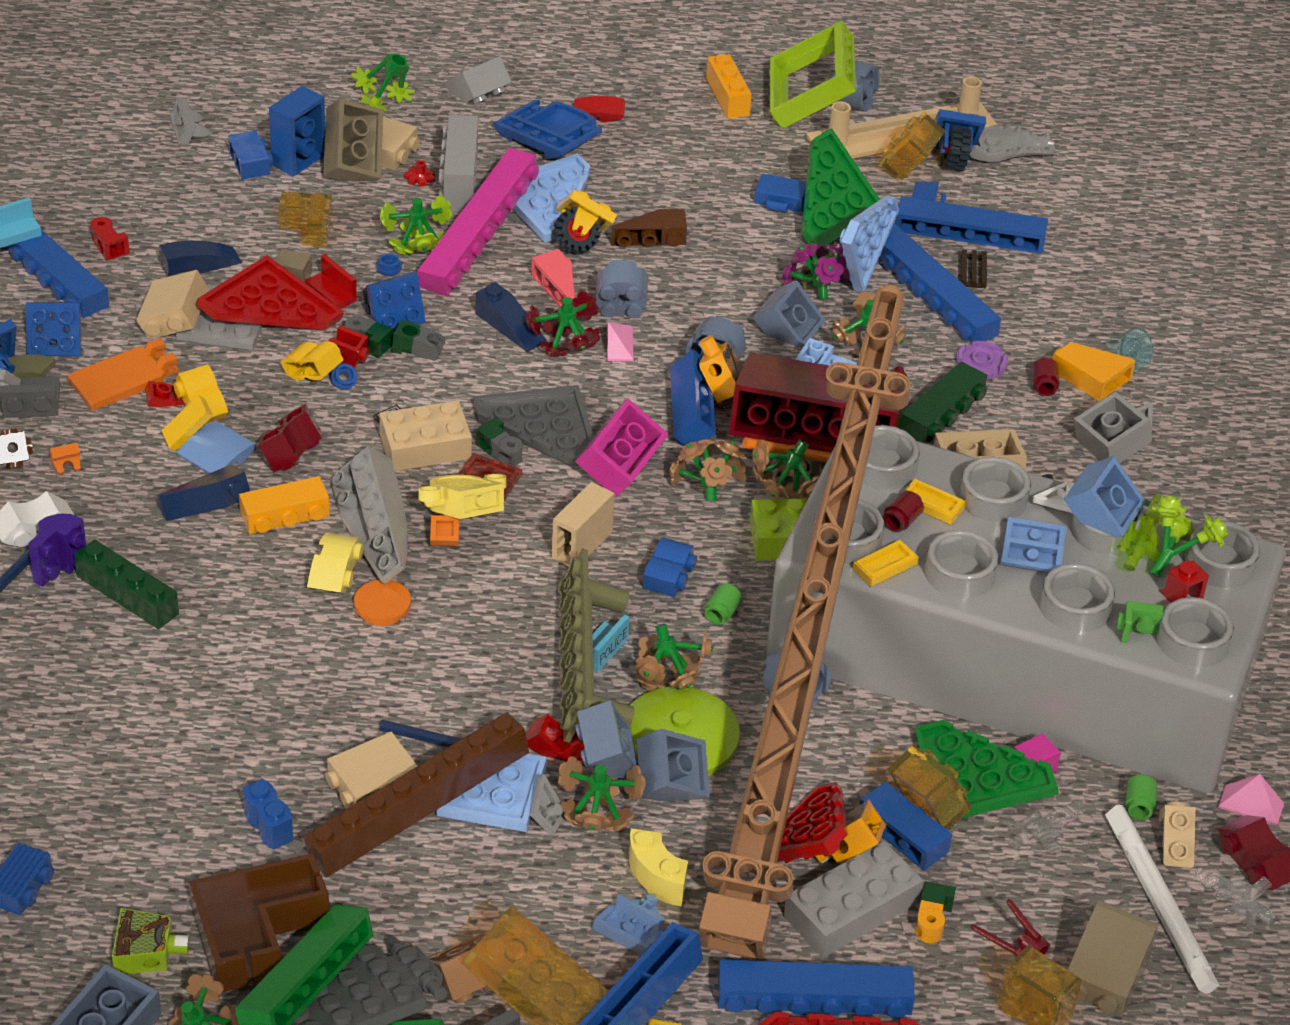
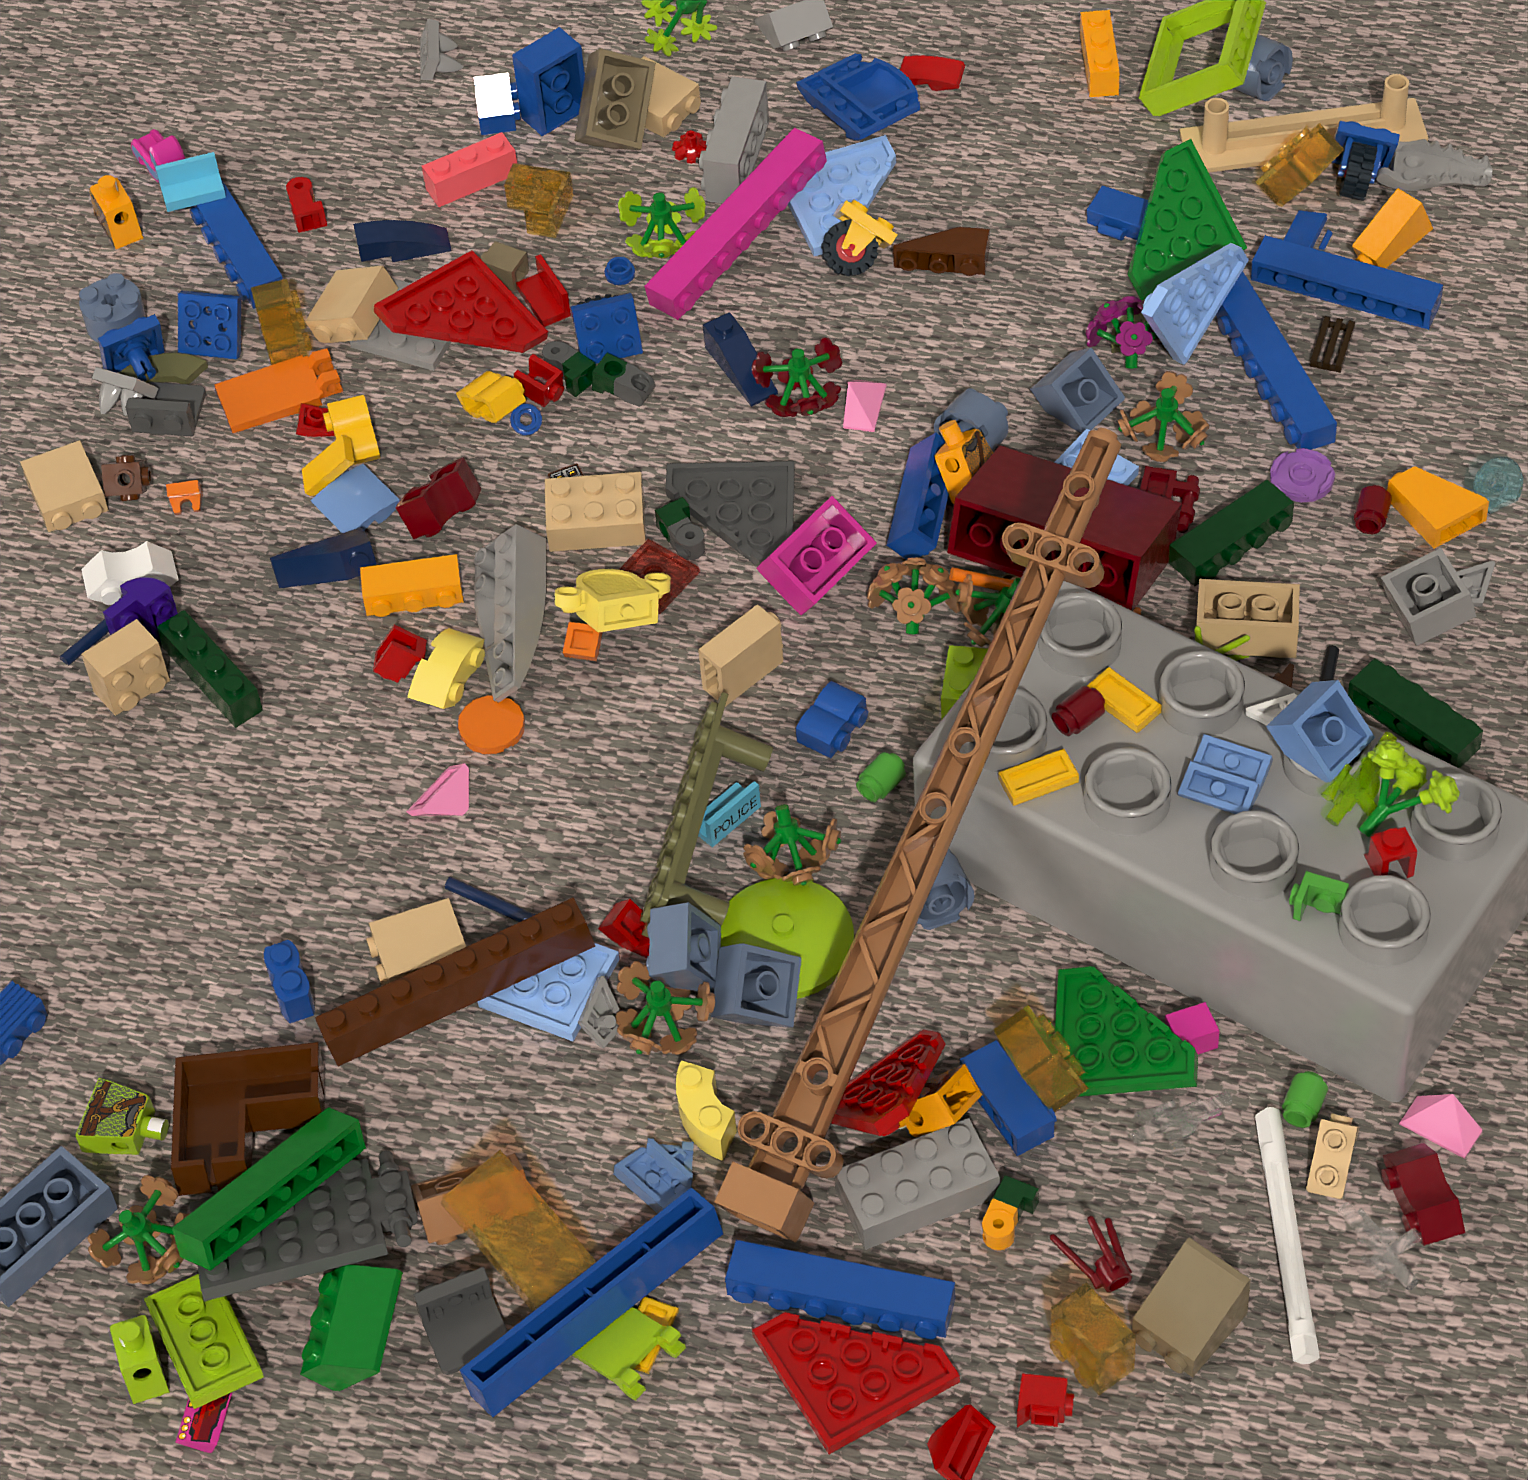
camera: 20 degrees right, 10 degrees up
coral slope [532,249,575,307] -> none
sand blue brick [596,260,648,318] -> none
none -> tan brick [81,619,170,716]
none -> clear yellow brick [251,279,312,365]
none -> red window [373,624,427,683]
none -> bright pink slope [406,763,469,816]
none -> coral brick [422,132,519,207]
none -> light orange slope [1352,188,1433,269]

